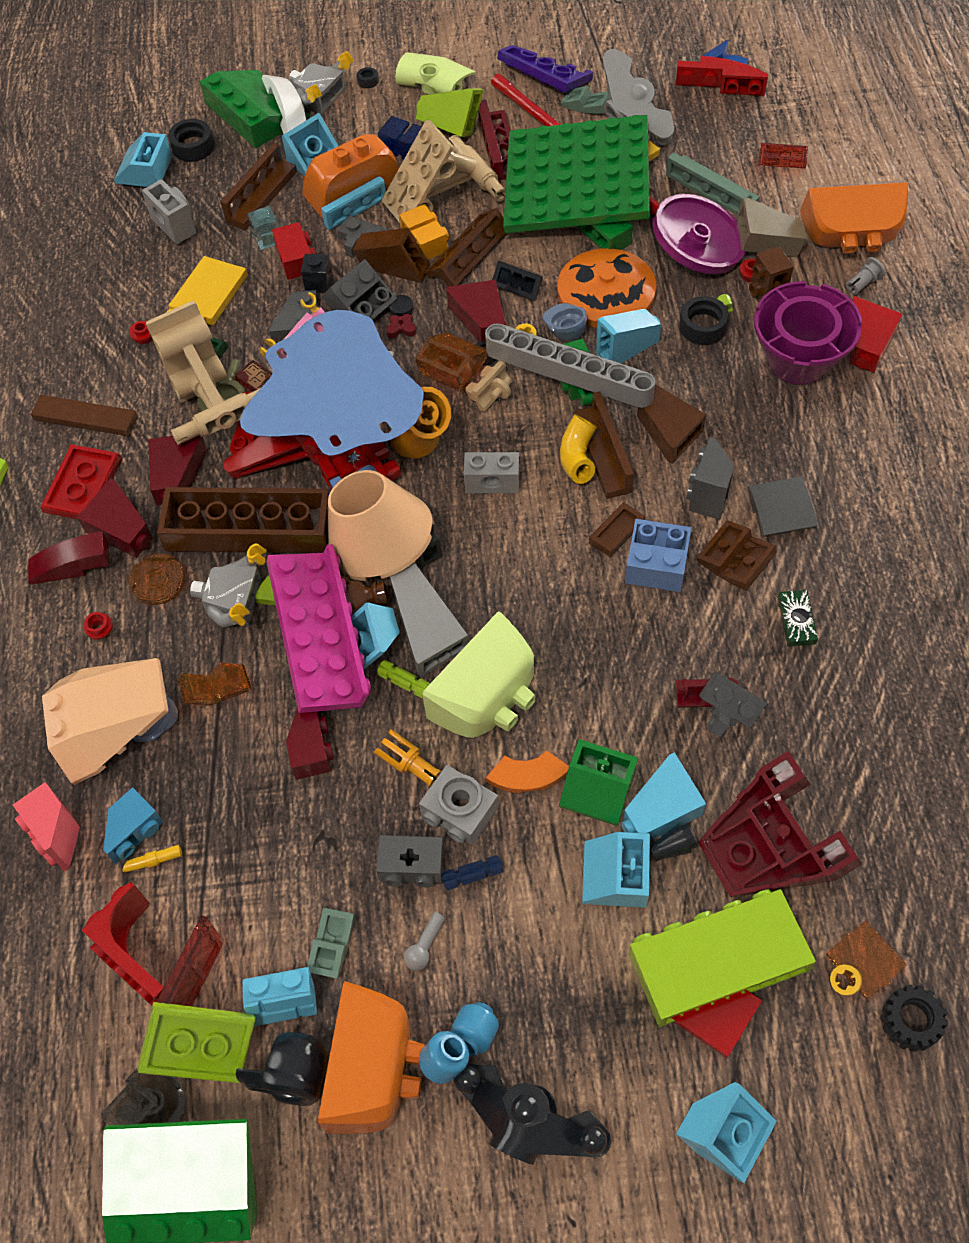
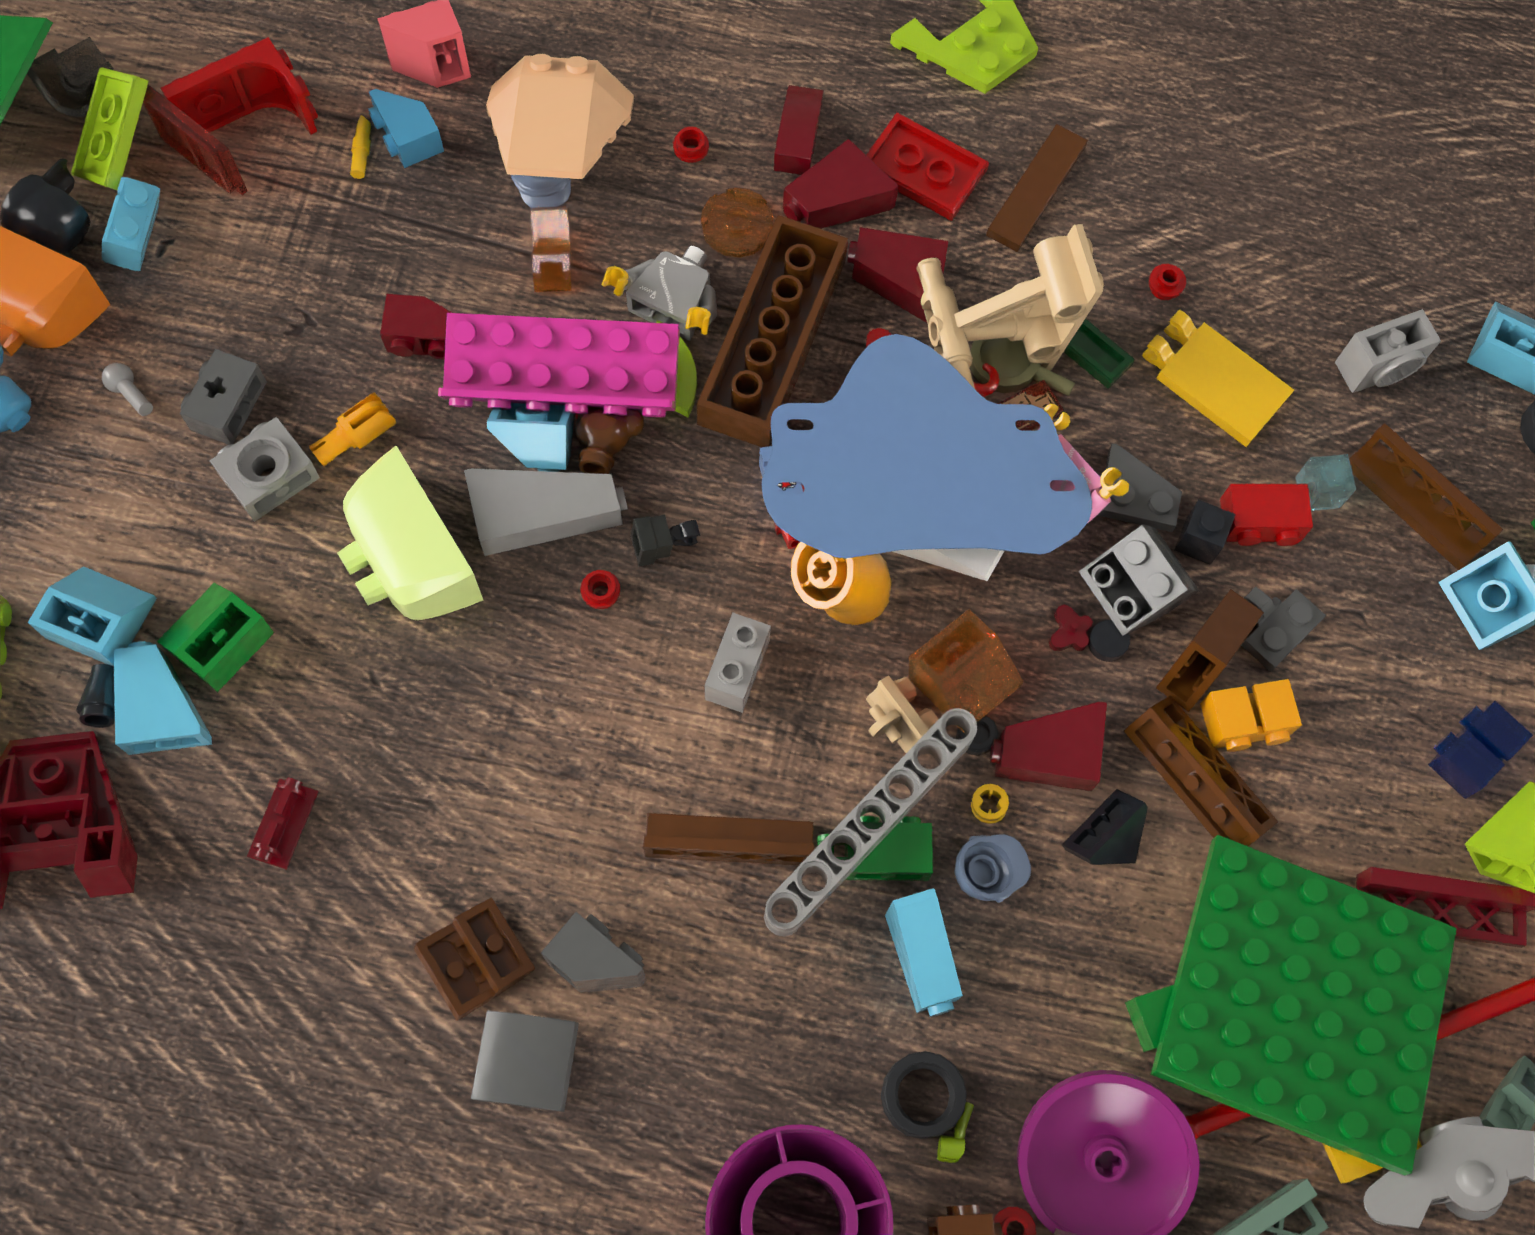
camera: 100 degrees right, 10 degrees up
orange hips [302,134,399,218] -> none
sand green slope [307,908,356,978] -> none
medium azure tile [321,176,386,230] -> none
light nougat cone [328,470,434,581] -> none
lime axle [377,660,430,698] -> none
tan plate [382,120,506,223] -> none
dark blue axle [442,855,503,890] -> none
orange tile [486,751,569,793] -> none
orange dish [557,248,656,328] -> none
yellow cylinder [560,414,597,484] -> none
reddish brown tile [589,502,645,558] -> none
medium blue slope [625,519,691,592] -> none
reddish brown slope [637,384,706,464] -> none
dark grey hinge [699,672,767,737] -> none
tile [777,590,818,647] -> none
none -> red plate [580,570,620,609]

